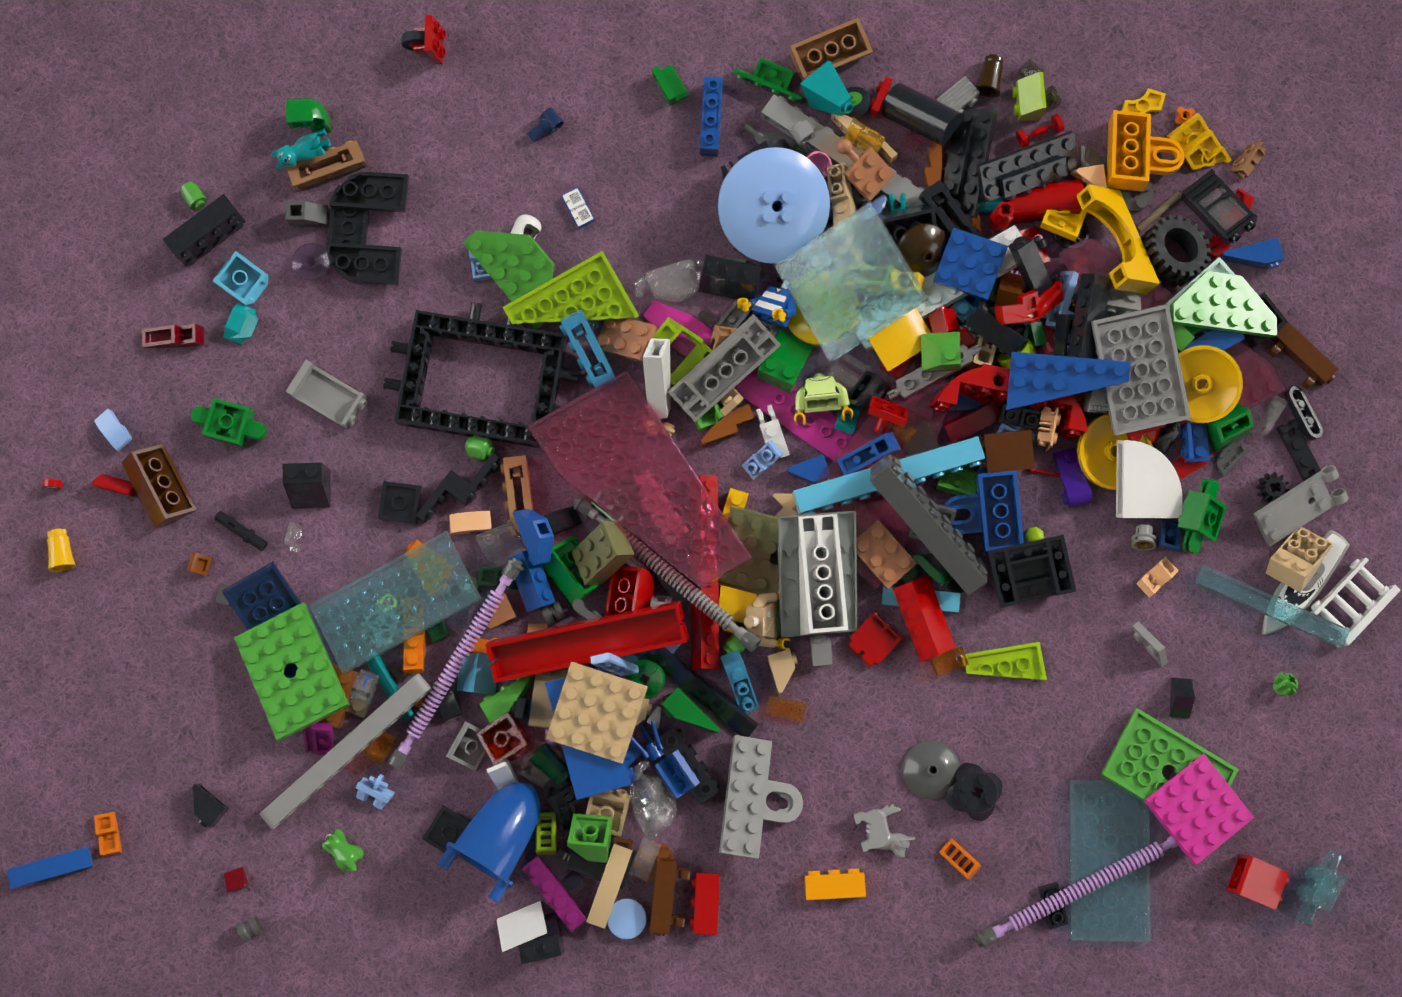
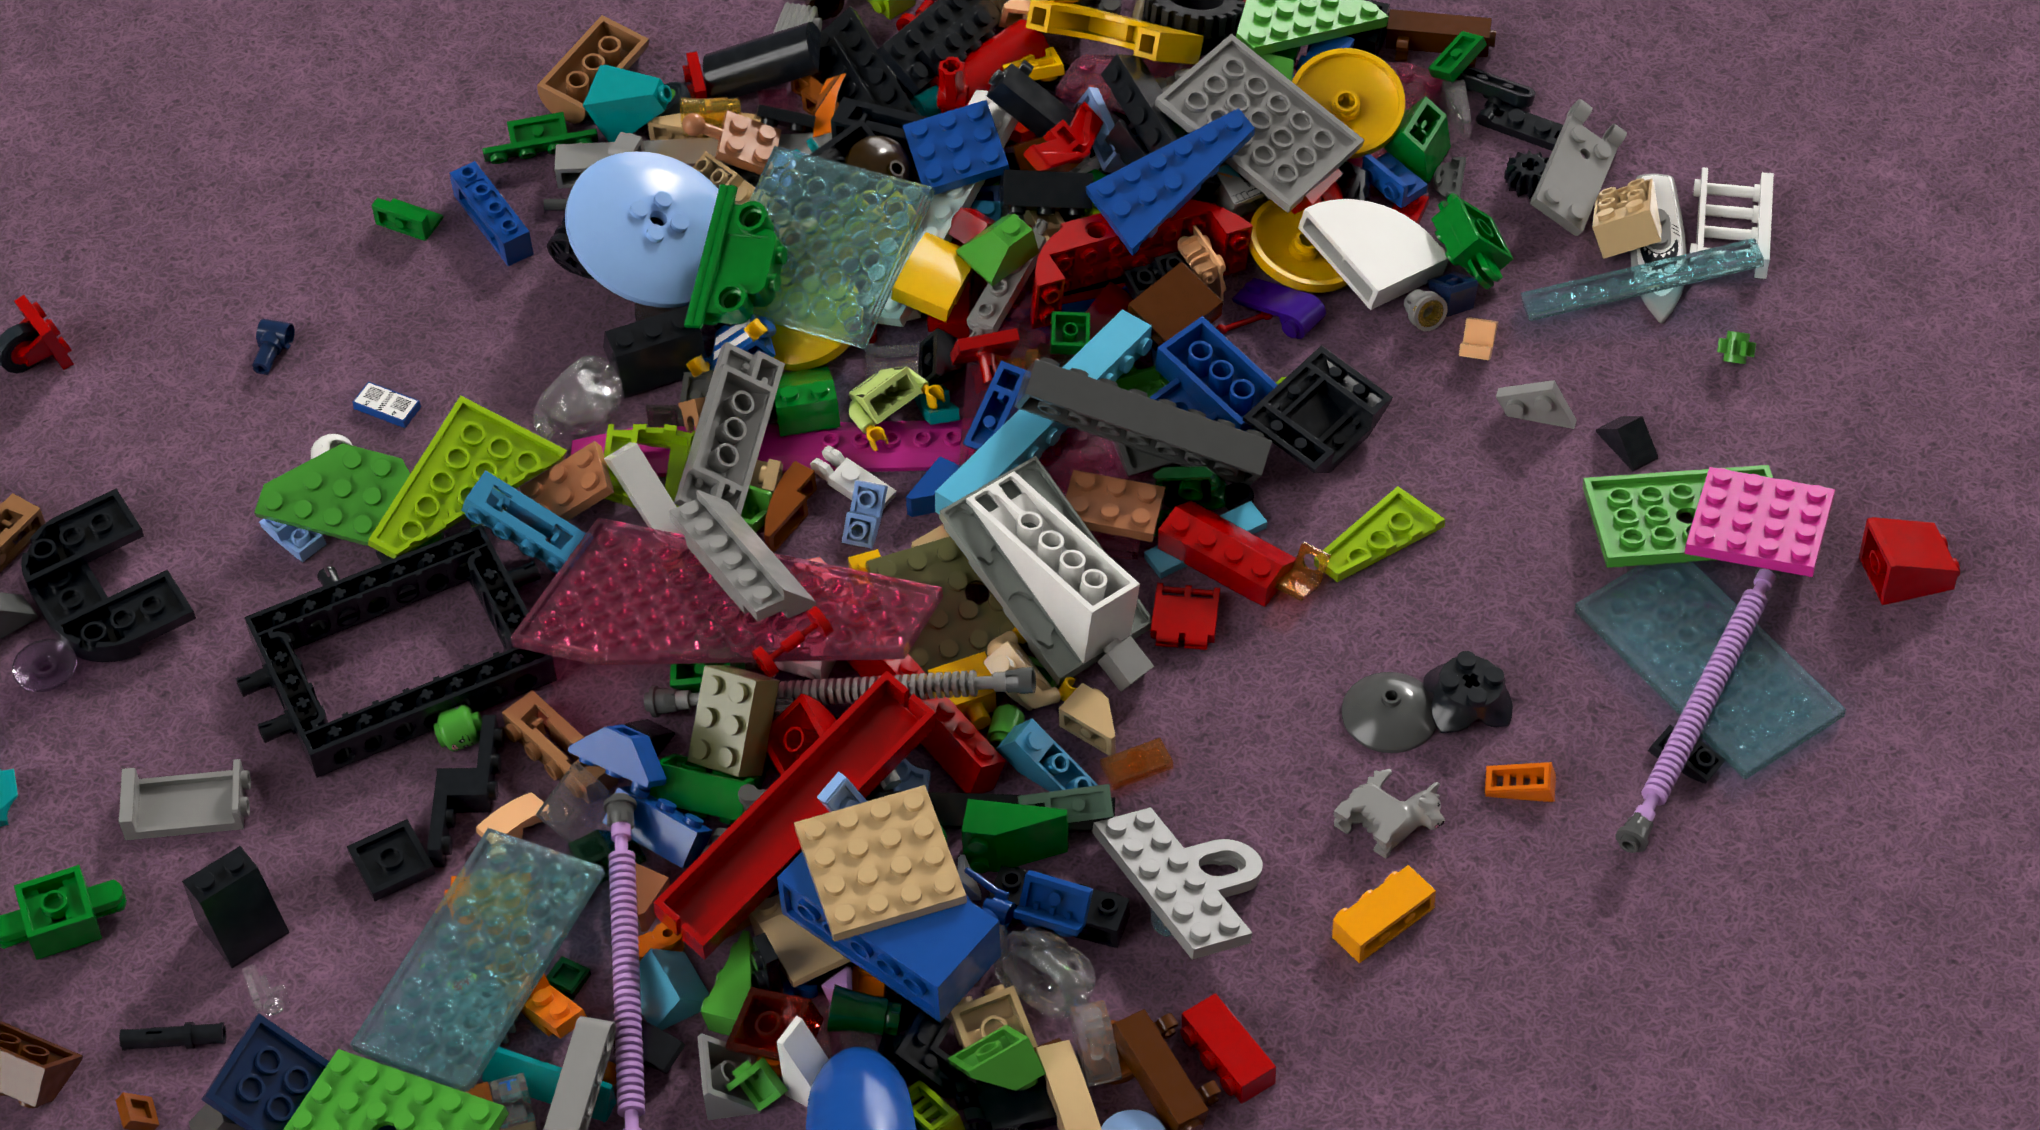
camera: 35 degrees left, 30 degrees down
clear smoke plate [390,660,413,683] -> none
clear light blue brick [1296,849,1347,926] -> none
none -> light grey slope [669,489,816,622]
none -> green brick [684,184,788,329]
none -> bright green bracket [726,1057,788,1112]
none -> red wheel [751,606,834,678]
none -> black wing [754,104,816,133]
none -> orange sticker [813,73,846,137]
none -> sand green plate [1017,784,1114,823]
none -> green piece [1050,311,1090,355]
none -> green plate [1428,31,1487,82]

